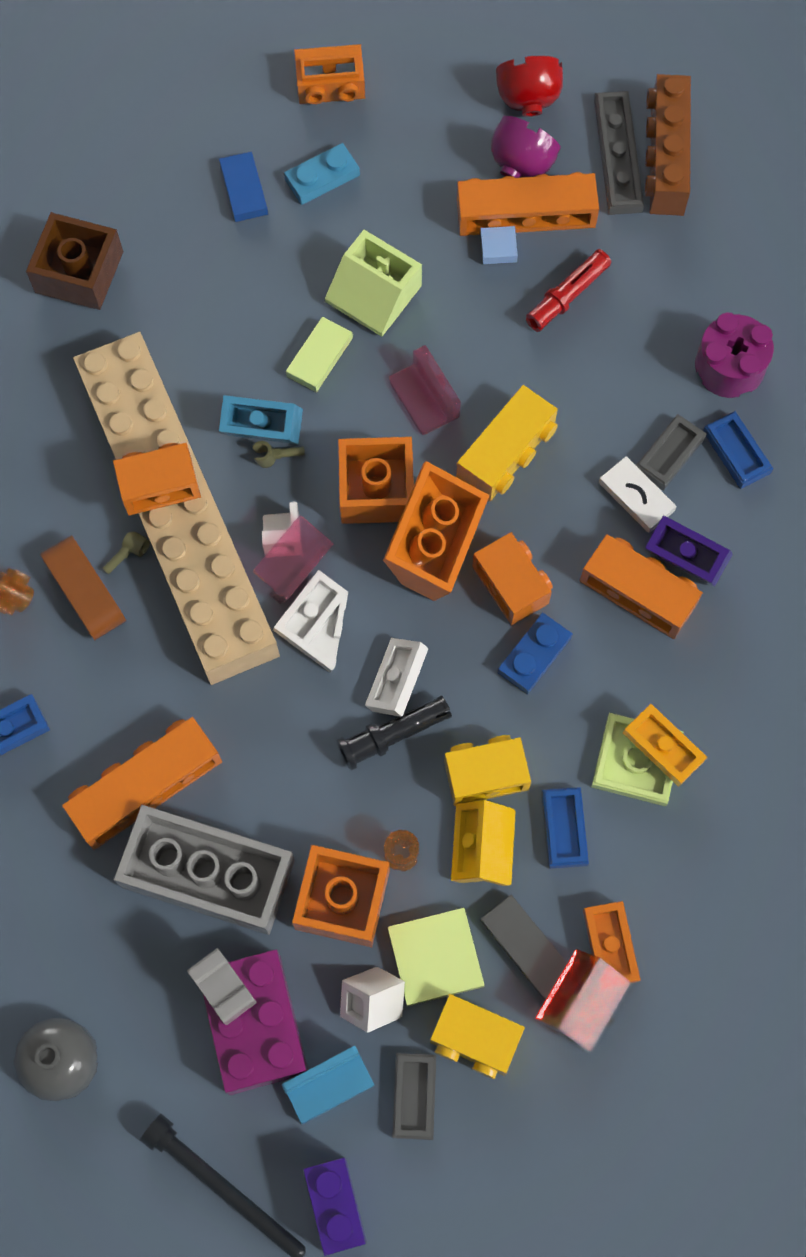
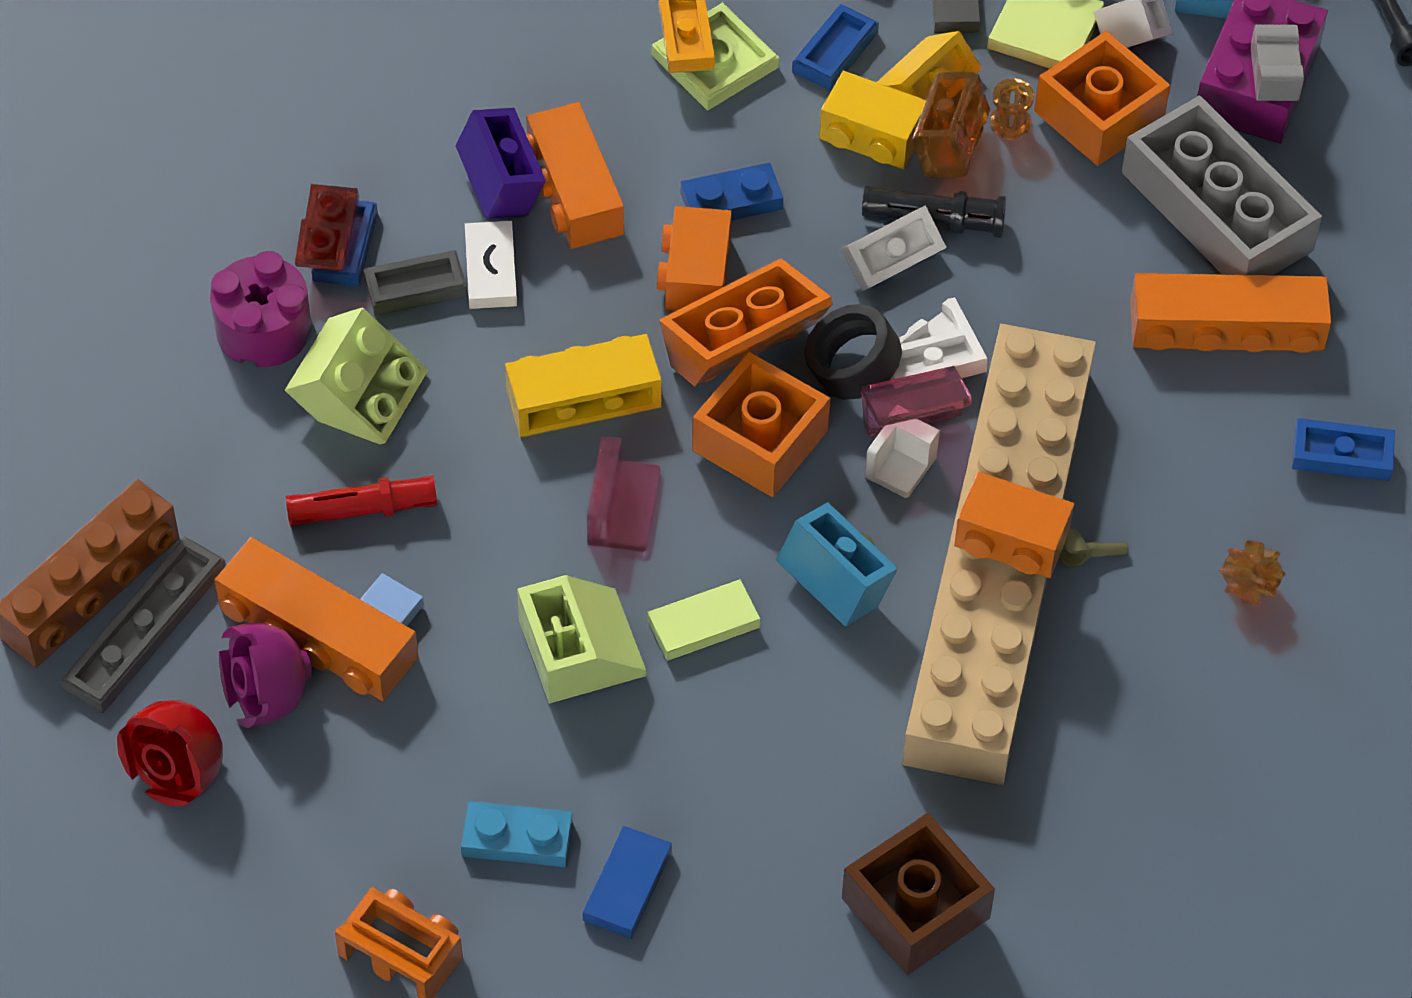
camera: 145 degrees left, 15 degrees down
dark orange beam [40,535,126,641] -> none
none -> yellowish green slope [285,307,428,444]
none -> clear red slope [295,184,360,271]
none -> black tyre [804,304,902,400]
none -> clear orange brick [912,72,990,177]

